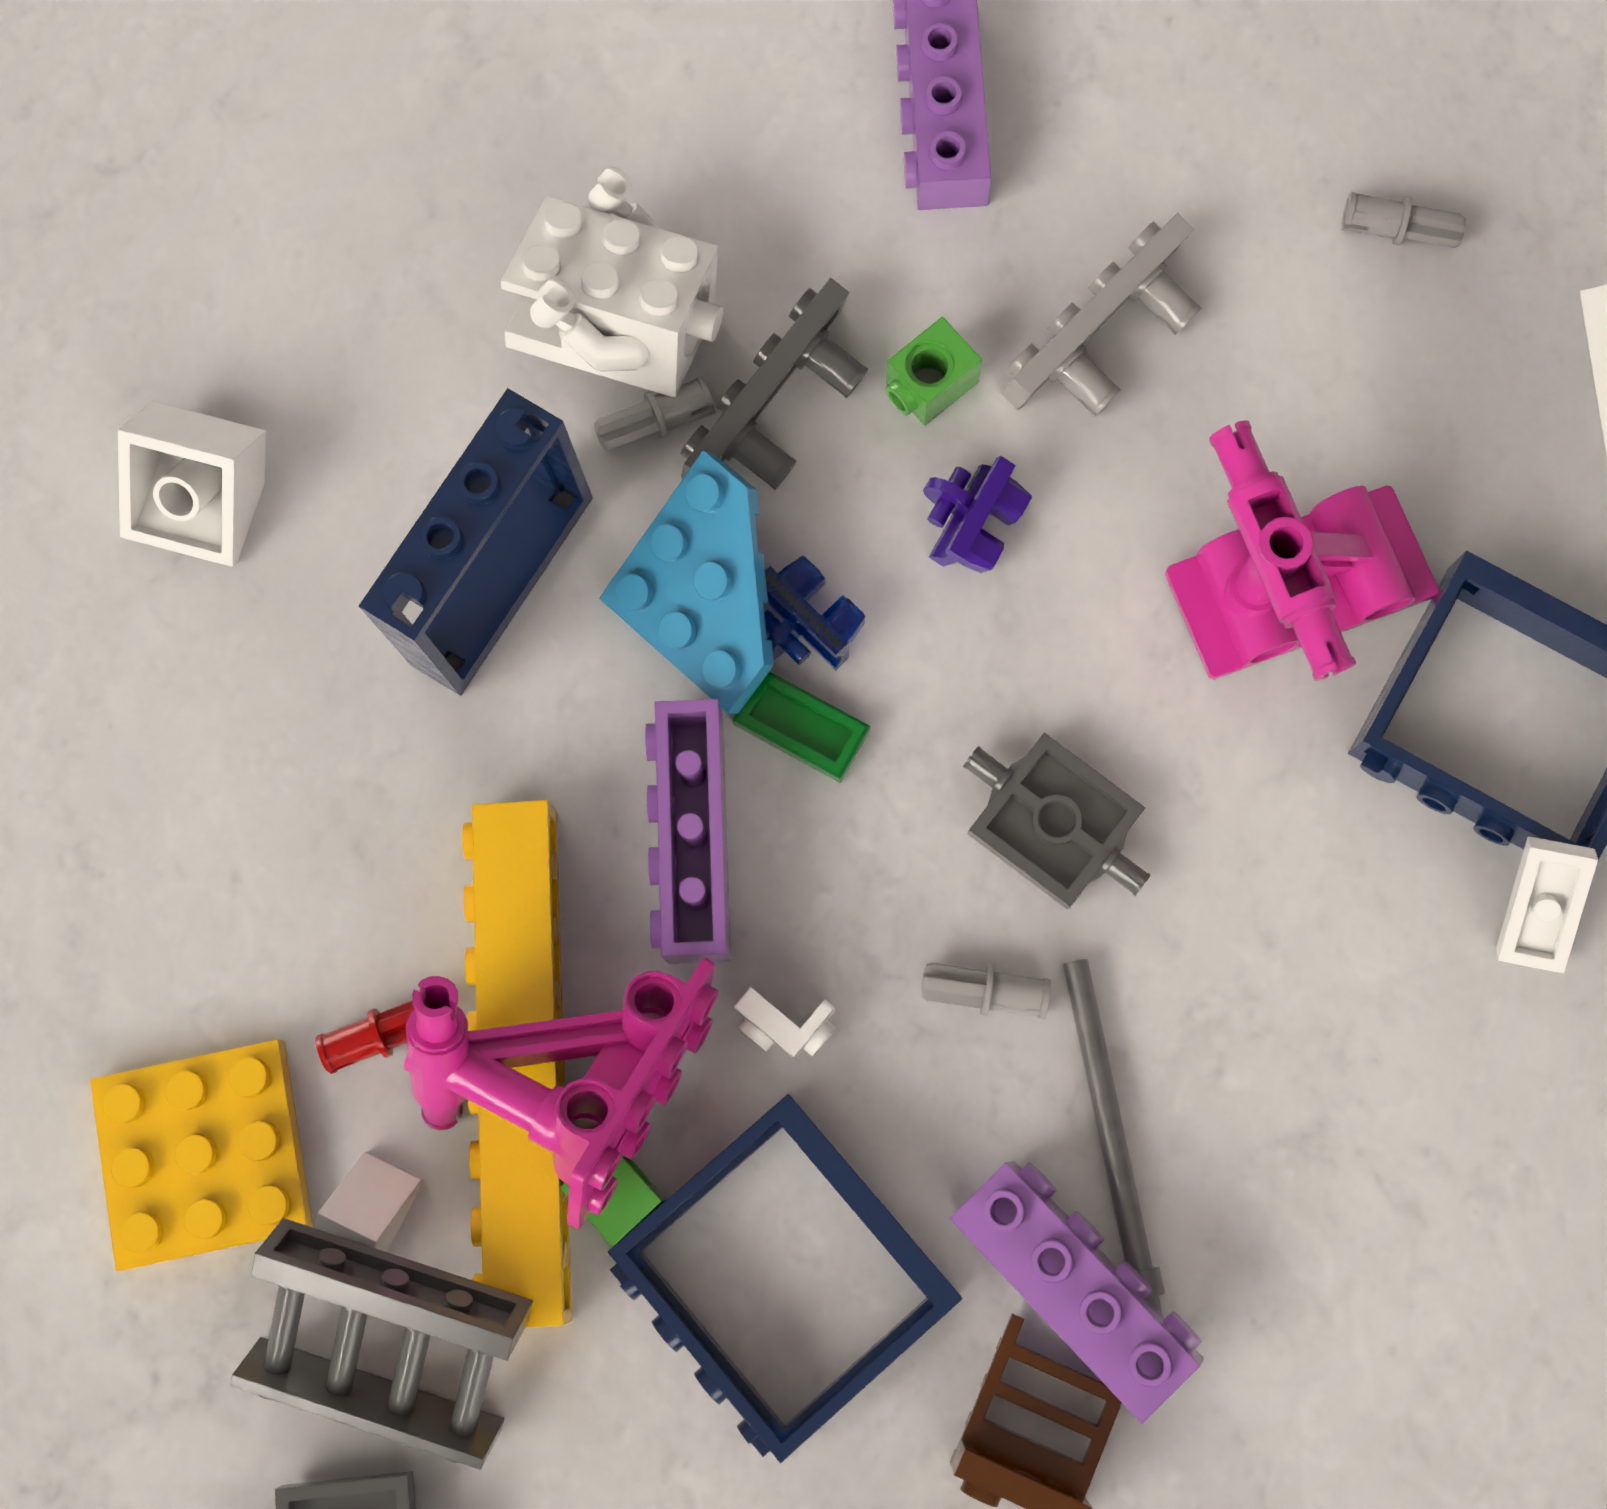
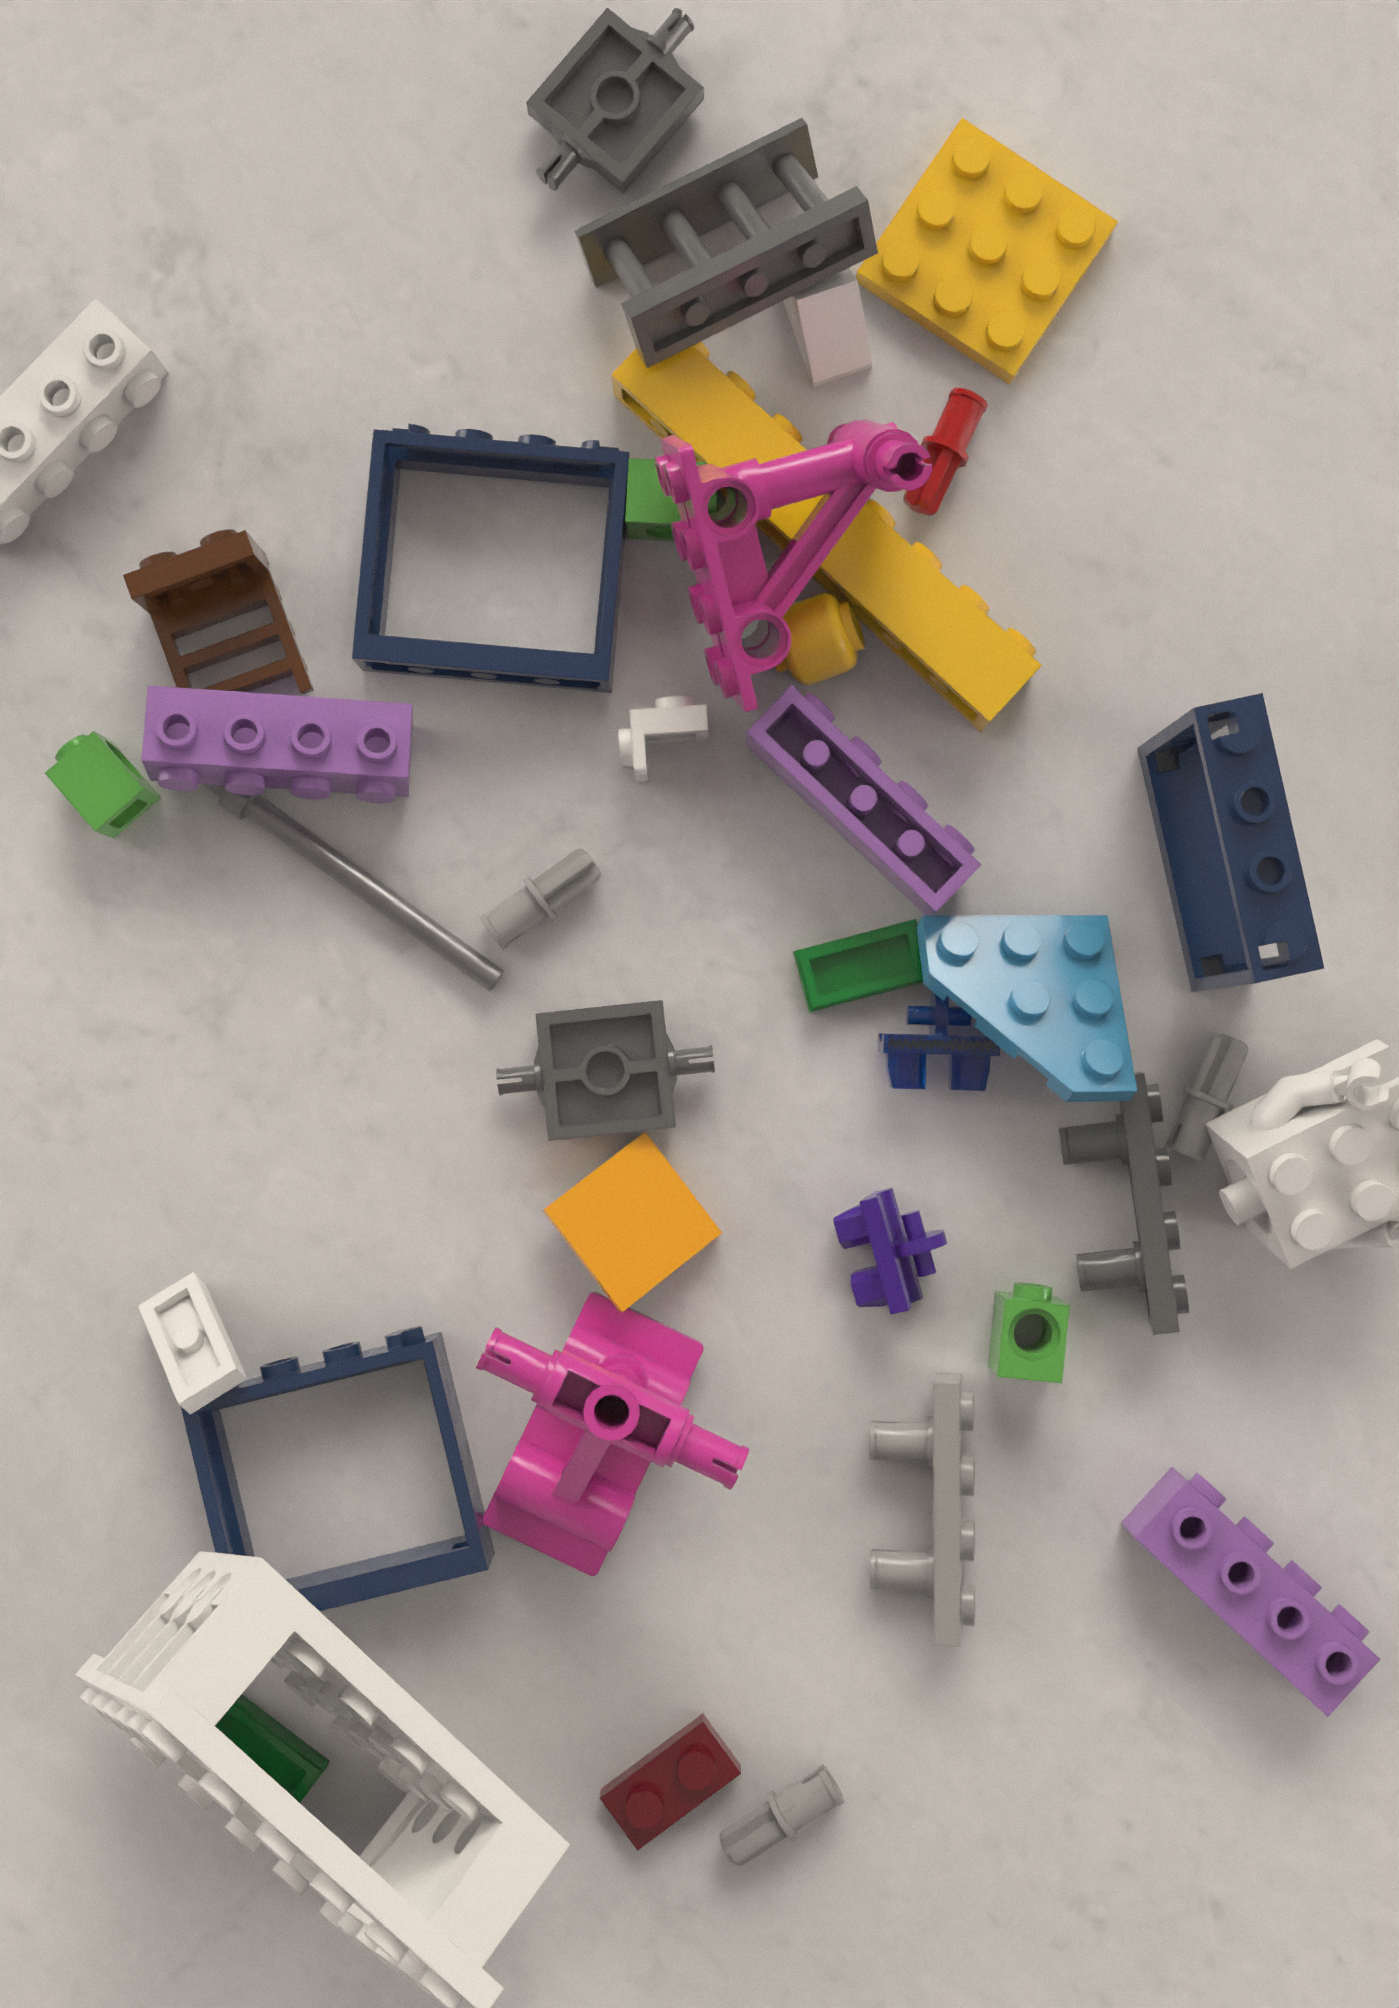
camera: 130 degrees right, 10 degrees up
none -> bright green brick [45,731,162,838]
none -> light orange tile [542,1132,722,1312]
none -> dark red plate [600,1713,741,1851]
none -> yellow head [775,592,866,686]

